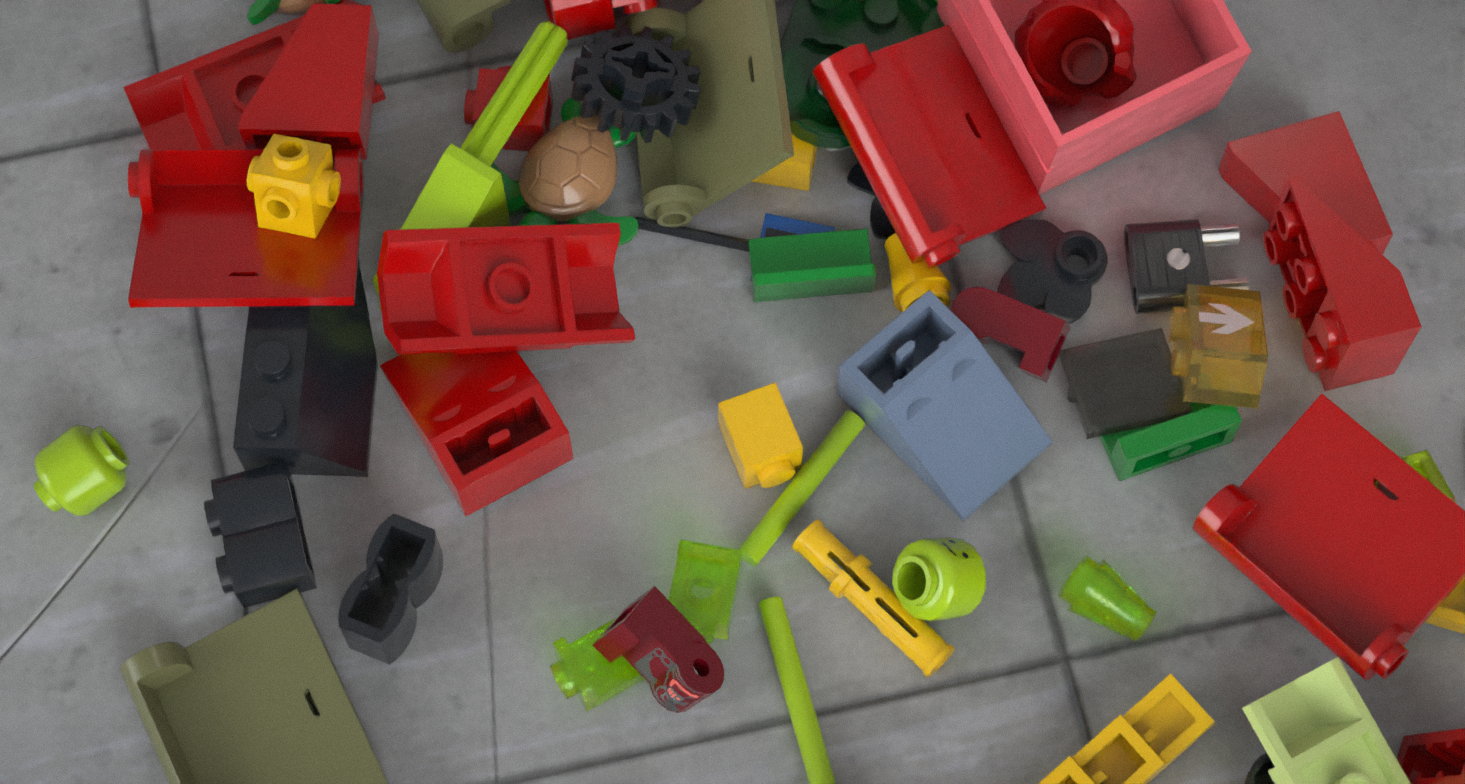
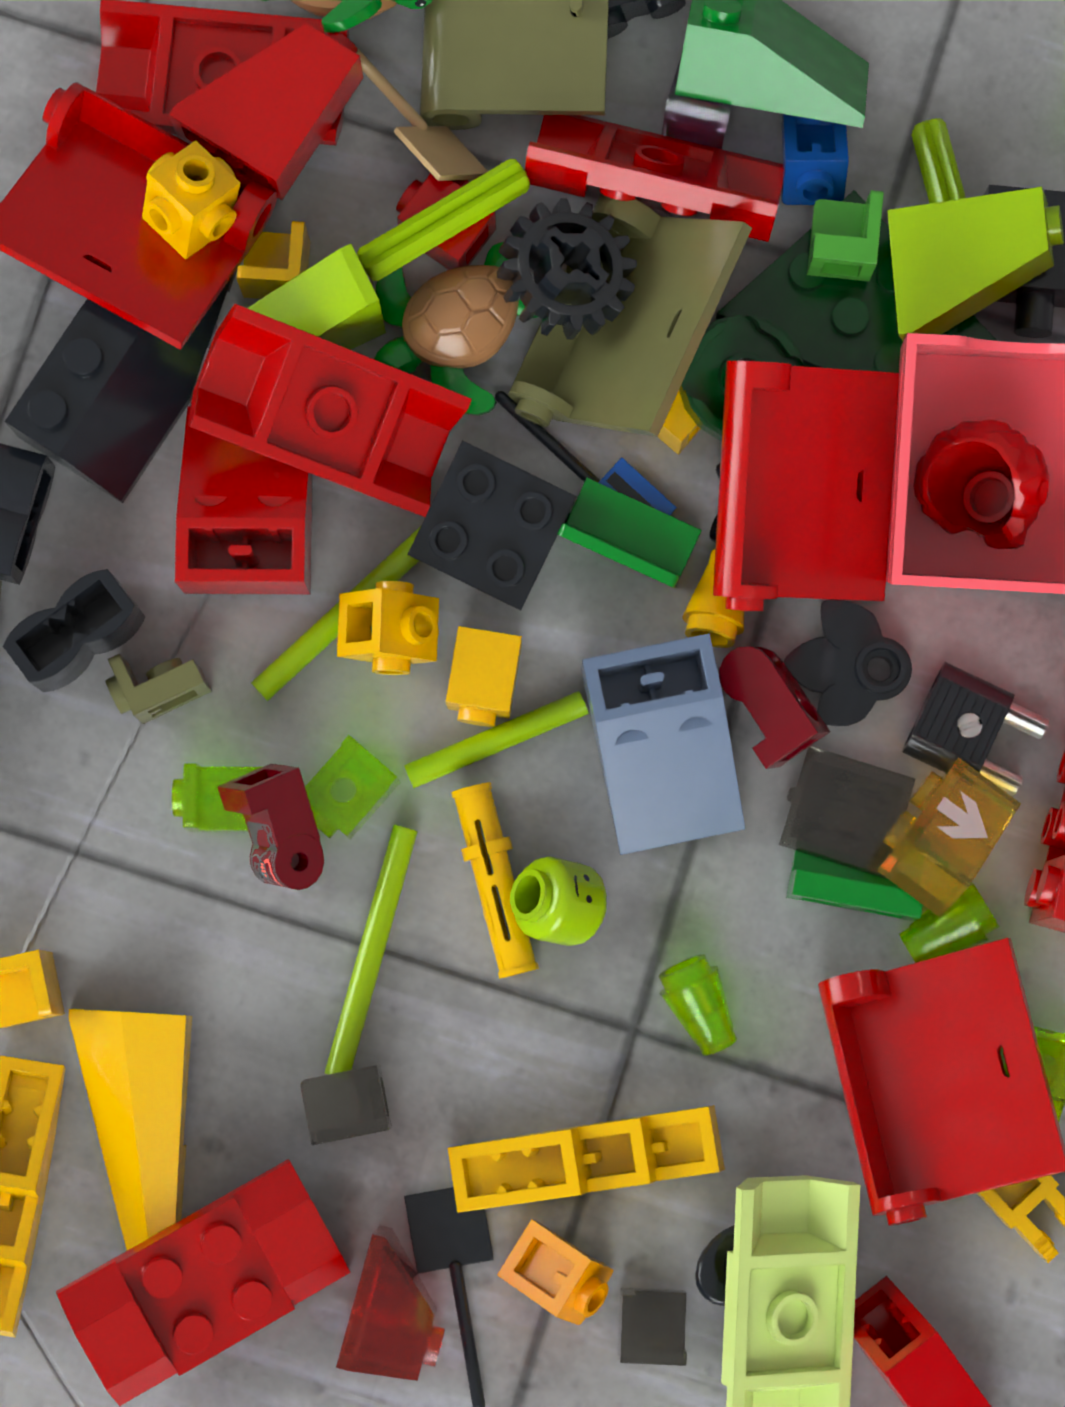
camera: 30 degrees right, 15 degrees up
none -> olive bracket [105,654,212,724]
none -> yellow panel [236,221,311,299]
none -> lime bar [251,526,421,701]
none -> yellow brick [337,581,439,675]
none -> tan piece [349,39,488,181]
none -> black hinge [407,440,577,611]
none -> clear neon green cone [898,883,1000,963]

